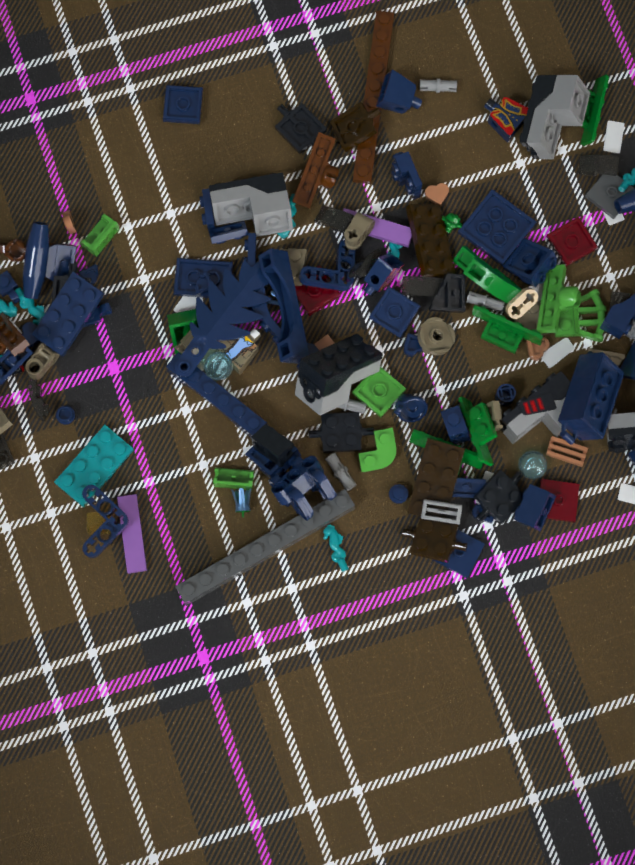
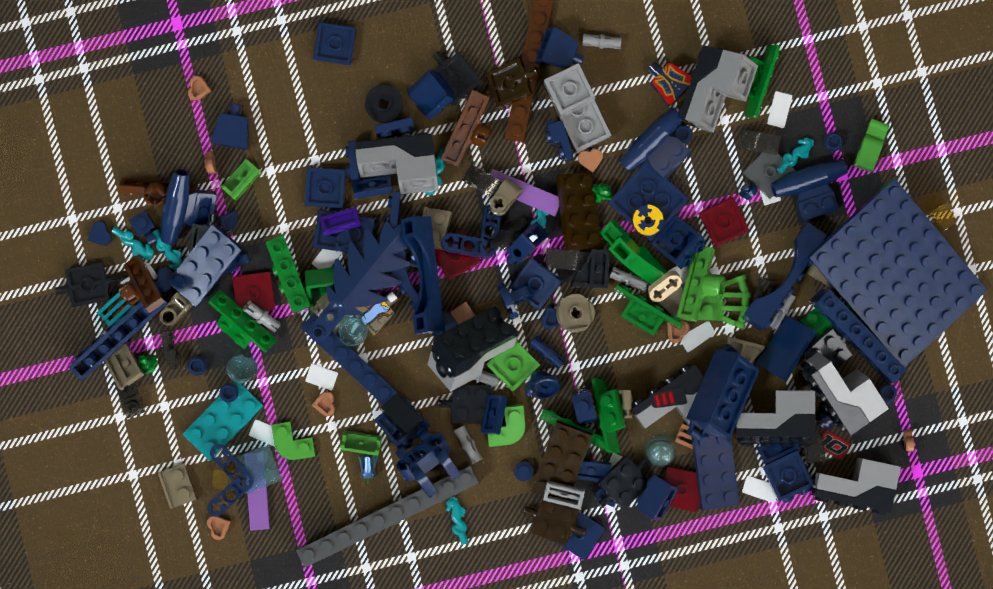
camera: 10 degrees right, 10 degrees up
dark blue wheel [495,384,516,406] -> none
none -> green plant [138,354,158,374]
none -> dark tan plate [158,463,197,509]
none -> nougat tile [188,76,212,101]
none -> nougat tile [207,516,231,540]
none -> green bracket [208,290,277,352]
none -> dark blue torso [211,104,249,150]
none -> dark blue plate [219,383,239,403]
none -> clear light blue hair [226,354,257,383]
none -> dark red plate [232,272,276,314]
none -> clear light blue plate [234,444,283,494]
none -> light grey pin [243,301,281,332]
none -> white sticker [249,420,275,447]
none -> green bracket [266,236,310,313]
none -> bright green plate [271,422,316,460]
none -> dark blue plate [304,167,346,209]
none -> white sticker [305,364,338,390]
none -> nougat tile [312,391,335,416]
none -> dark purple tile [319,207,361,236]
none -> black plate [365,85,403,123]
none -> dark blue plate [374,117,415,138]
none -> dark blue slope [407,69,454,120]
none -> dark blue plate [481,395,507,435]
none -> dark blue tile [496,282,533,320]
none -> dark blue pin [529,336,566,369]
none -> light grey piece [543,63,612,154]
none -> dark blue plate [619,107,692,180]
none -> yellow piece [633,205,664,236]
none -> dark blue plate [673,125,692,144]
none -> dark blue plate [691,433,739,510]
none -> dark blue plate [739,182,758,200]

